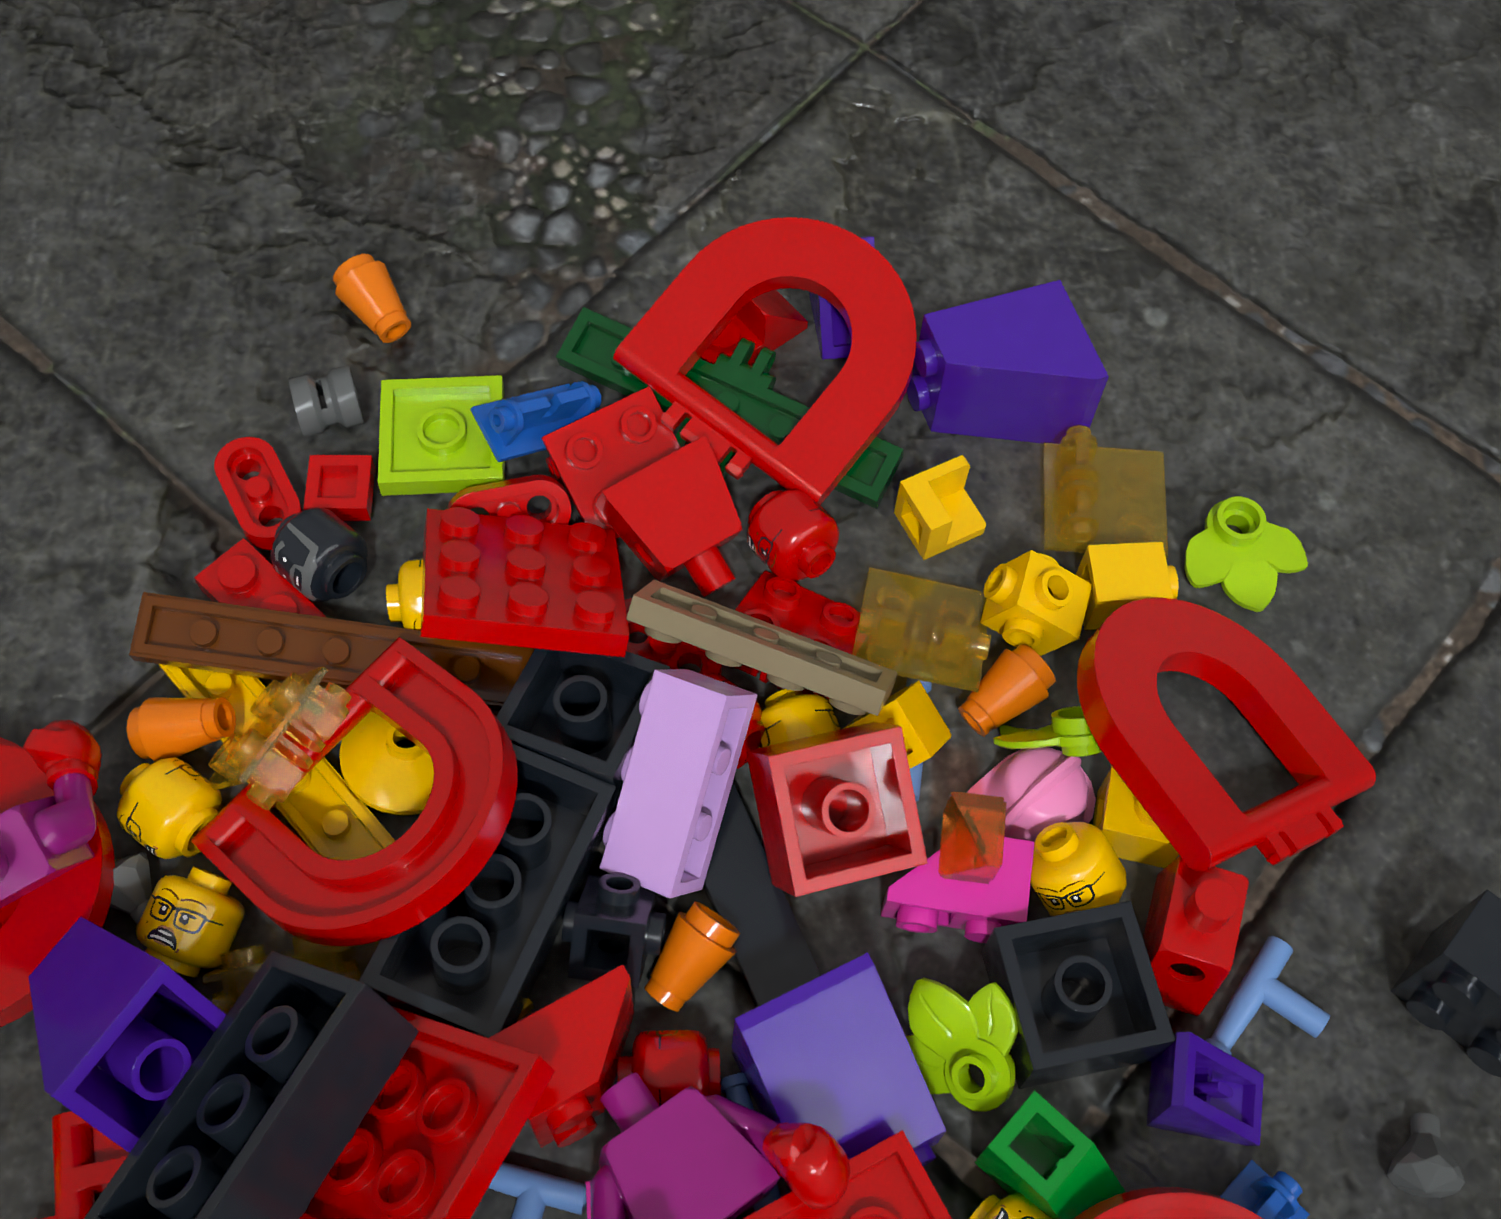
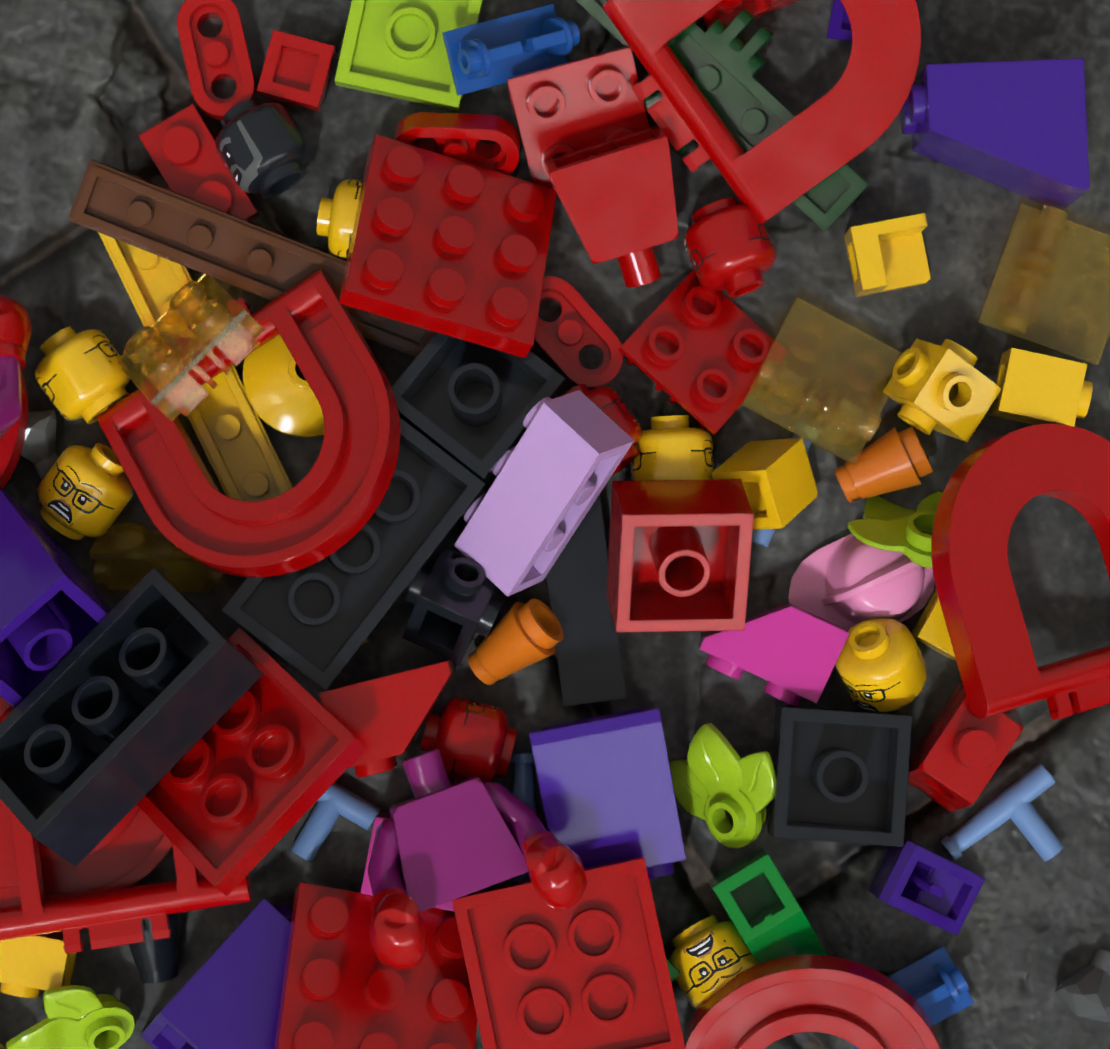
camera: 15 degrees right, 25 degrees up
orange cone [127,697,236,762] -> none
dark tan plate [626,580,898,716] -> none
clear orange slope [938,792,1007,884] -> none

